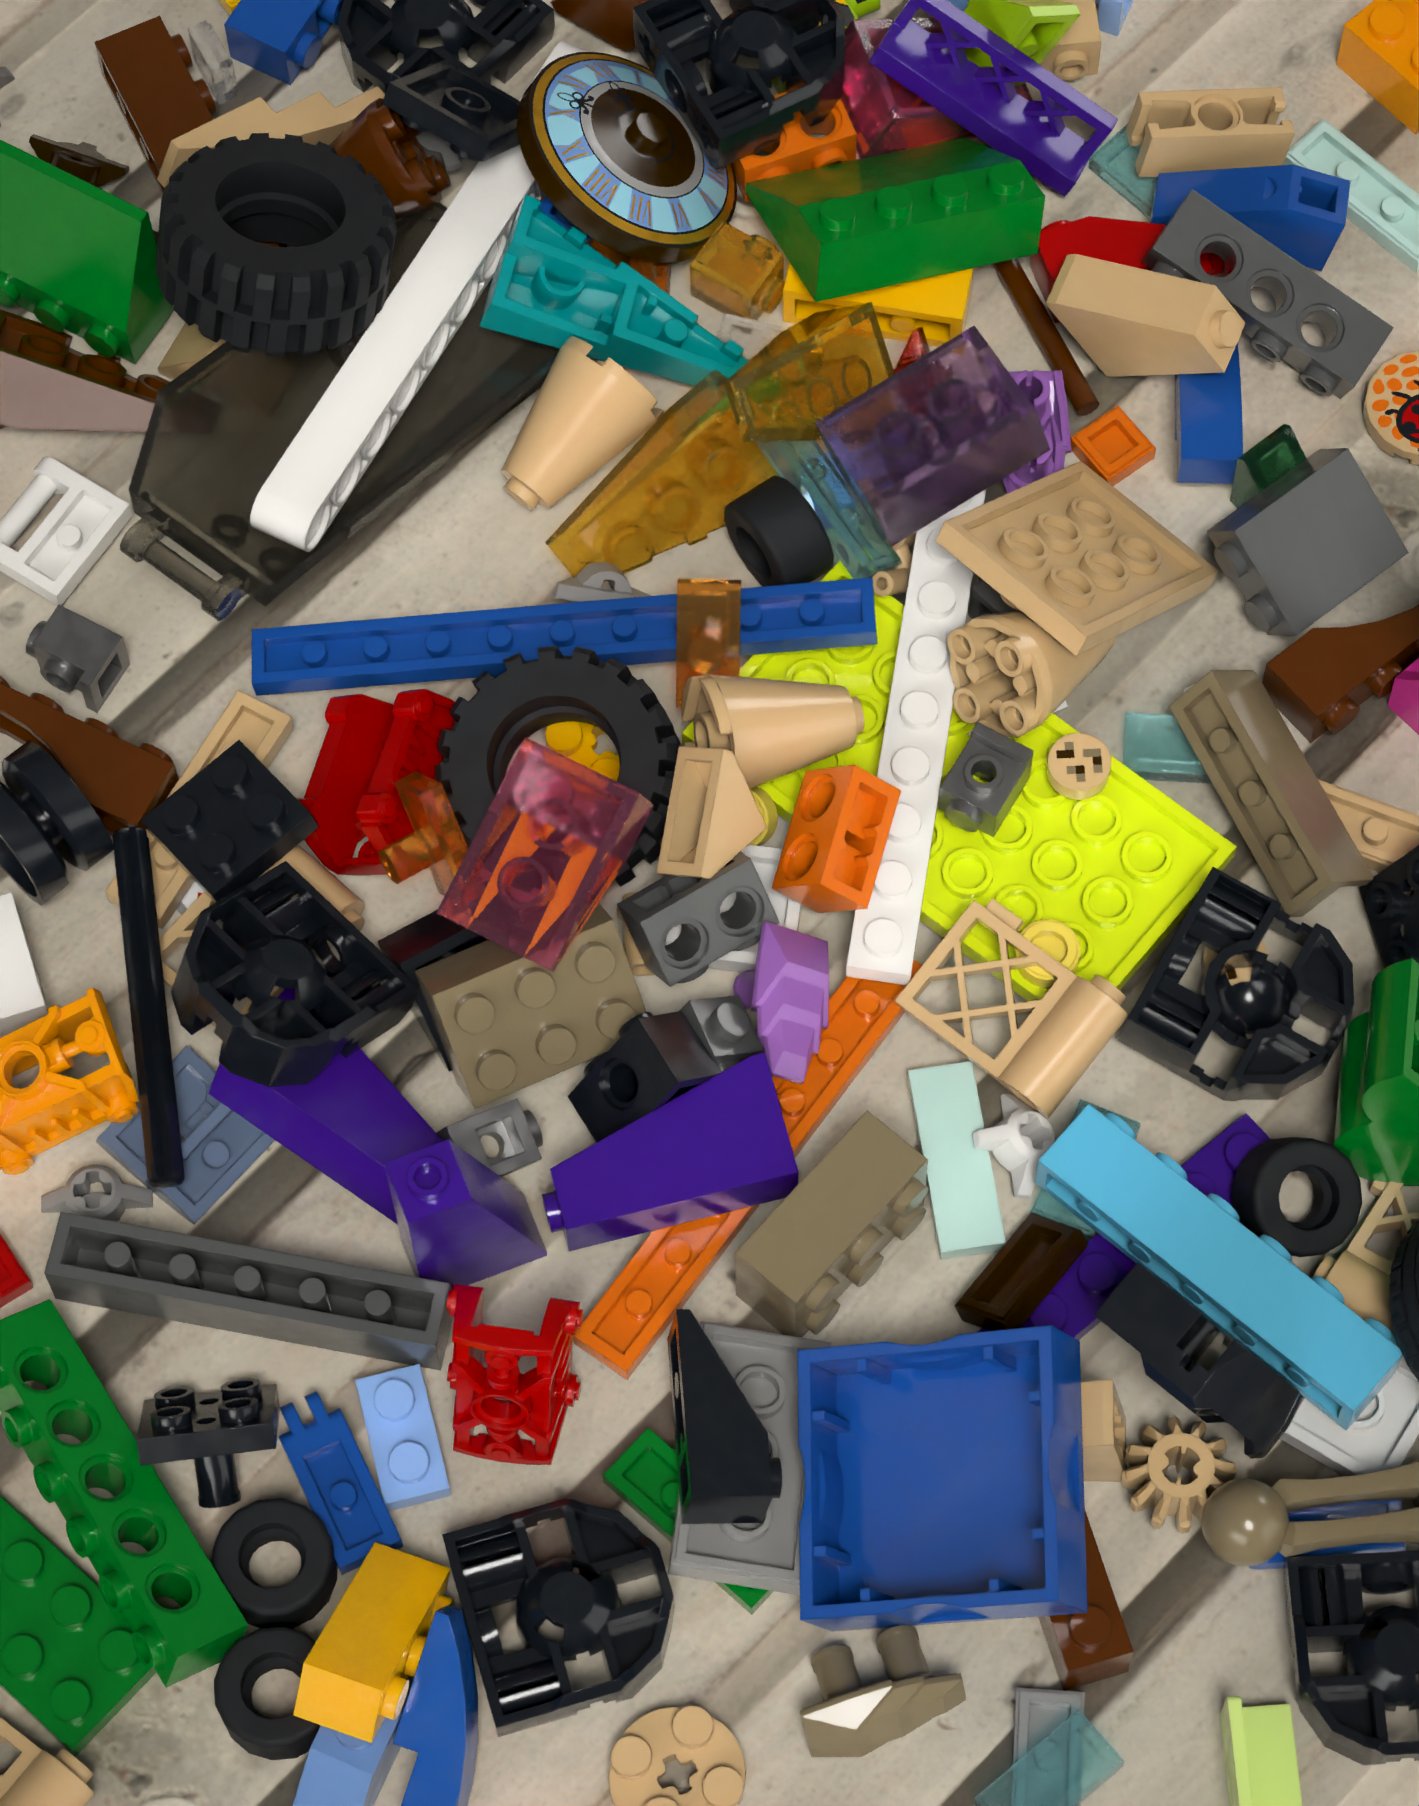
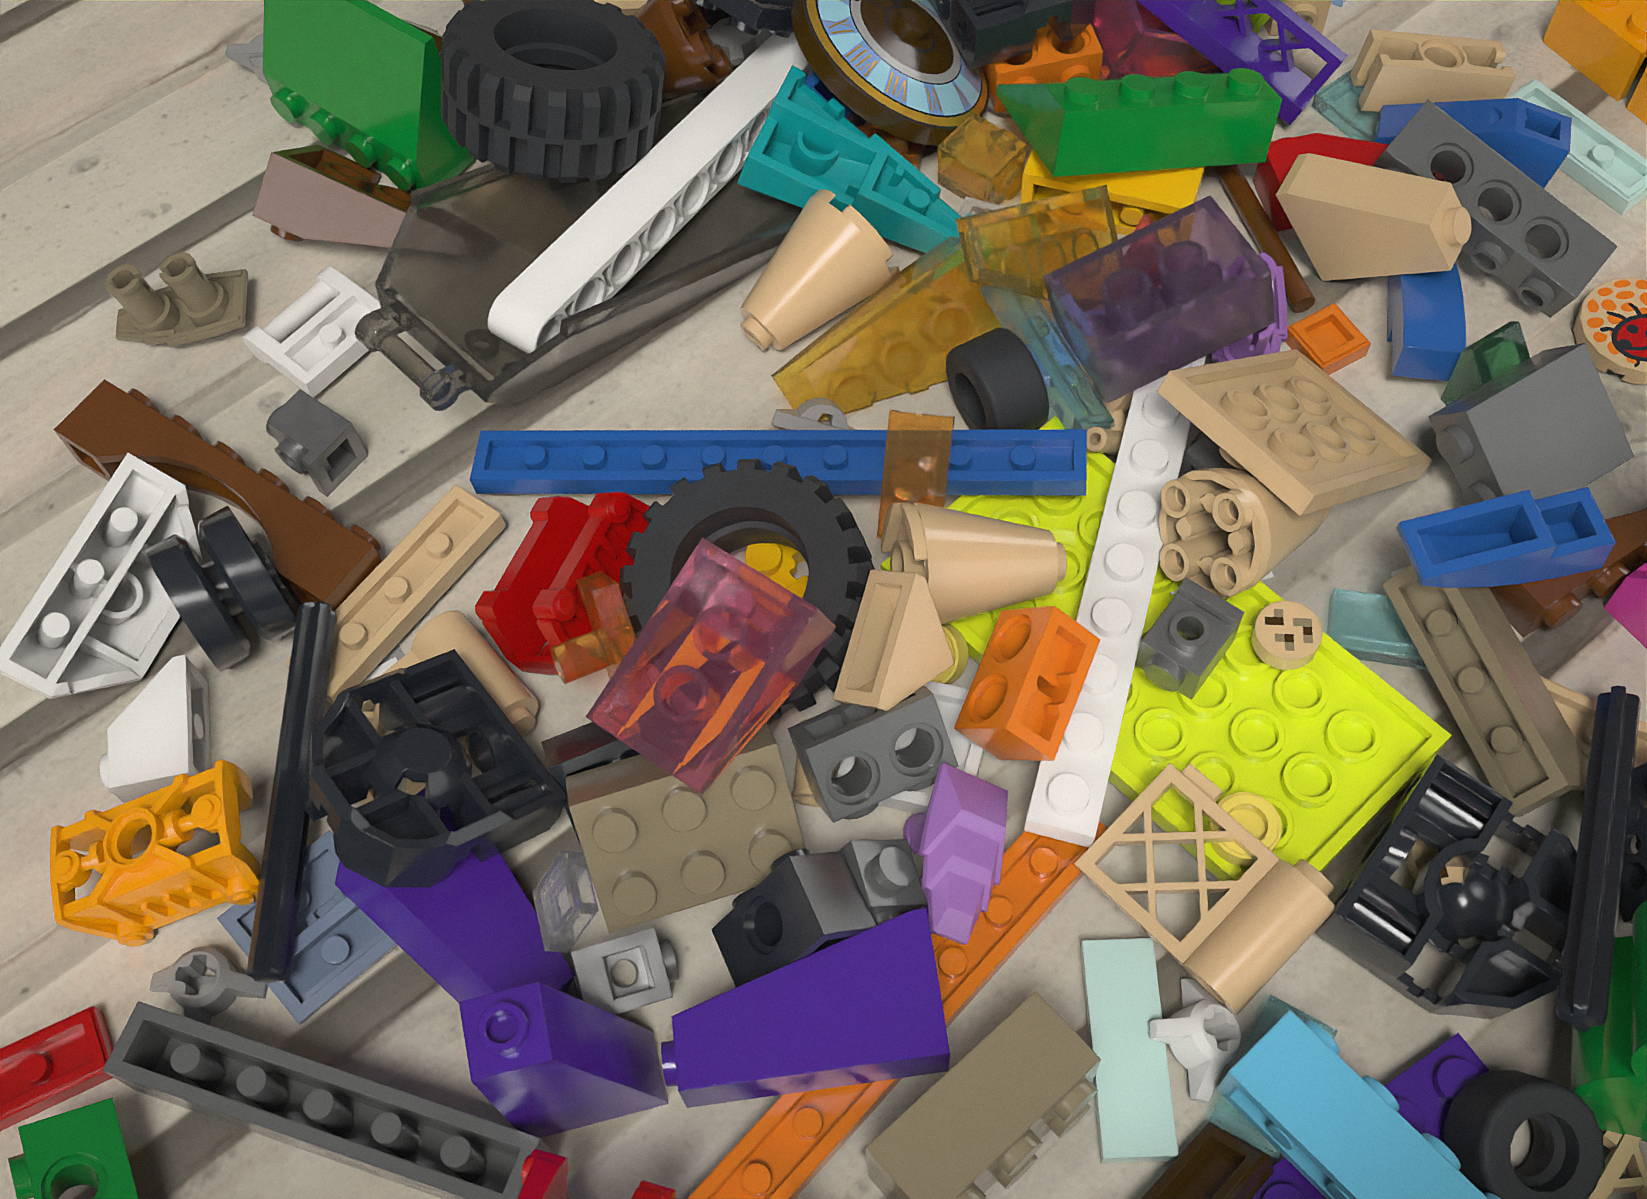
camera: 10 degrees right, 5 degrees down
black plate [141,740,319,902] -> none
none -> clear tile [532,850,599,953]
none -> blue slope [1397,487,1616,588]
none -> black axle [1556,685,1641,1032]

